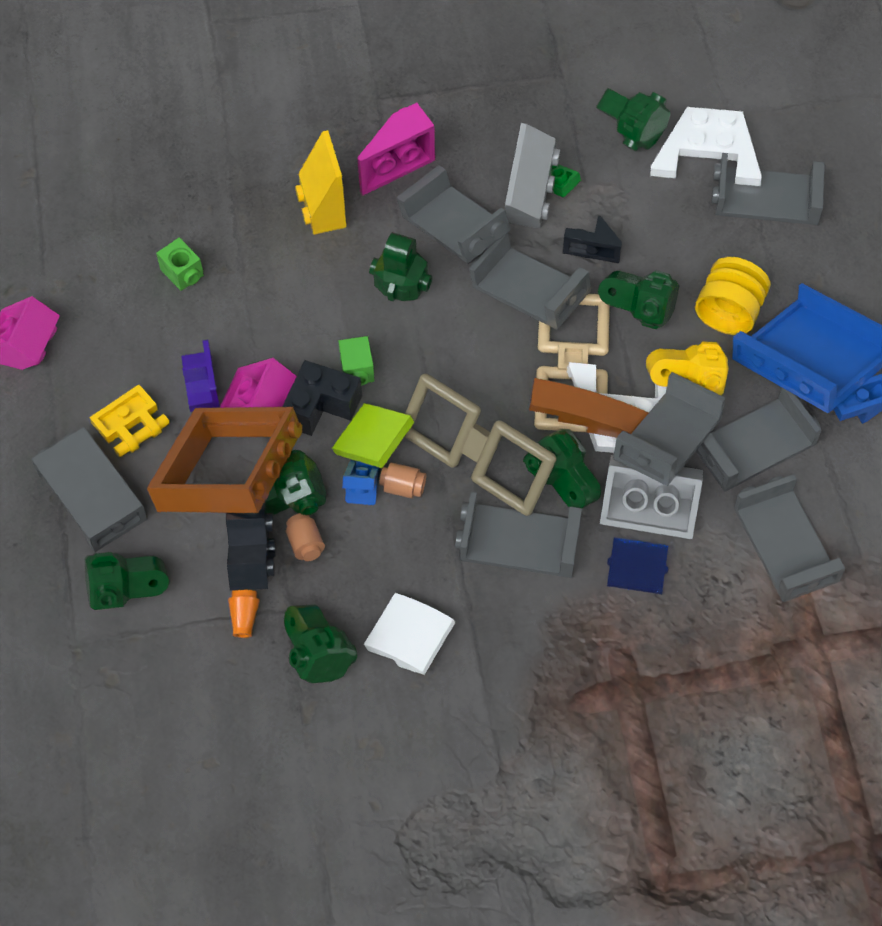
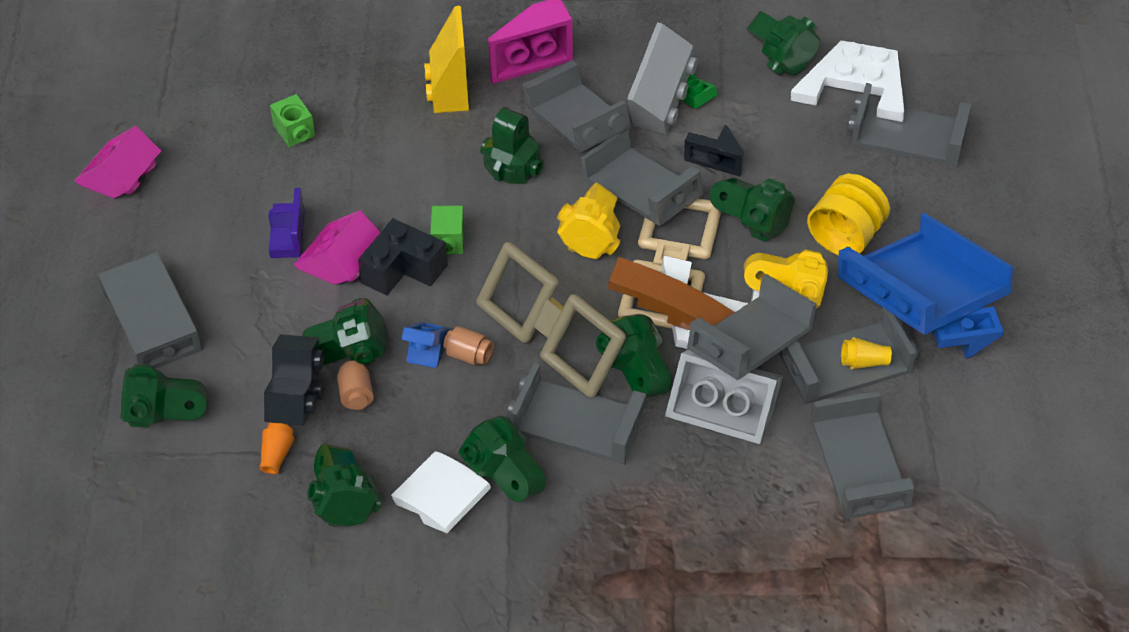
camera: 10 degrees right, 10 degrees down
yellow plate [89,385,170,457] -> none
dark orange window [147,407,302,513] -> none
lime tile [332,403,414,468] -> none
clear blue piece [607,537,669,595] -> none
none -> dark green piece [458,416,545,502]
none -> yellow piece [557,182,620,260]
none -> yellow cone [841,337,892,370]

